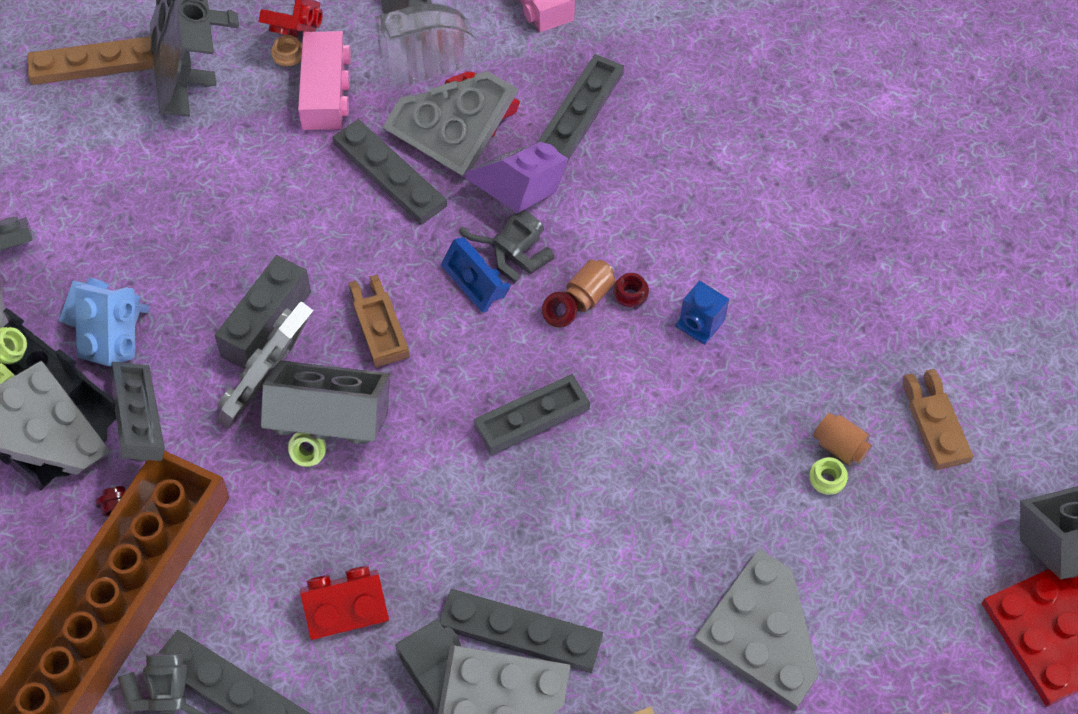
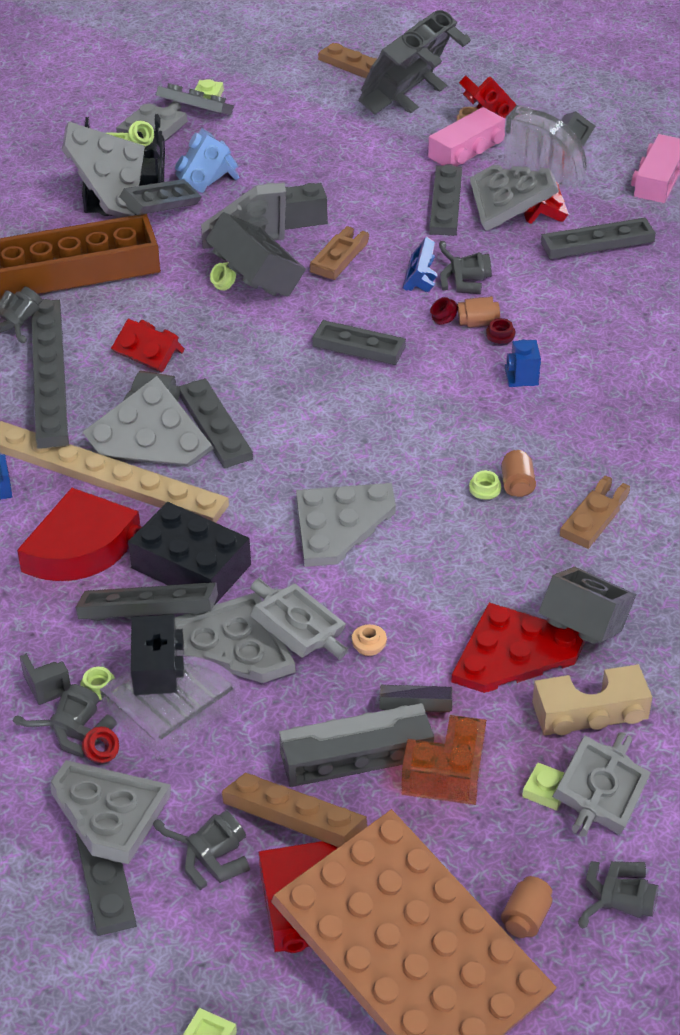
camera: 50 degrees right, 15 degrees down
medium lavender slope [464,142,568,213] -> none

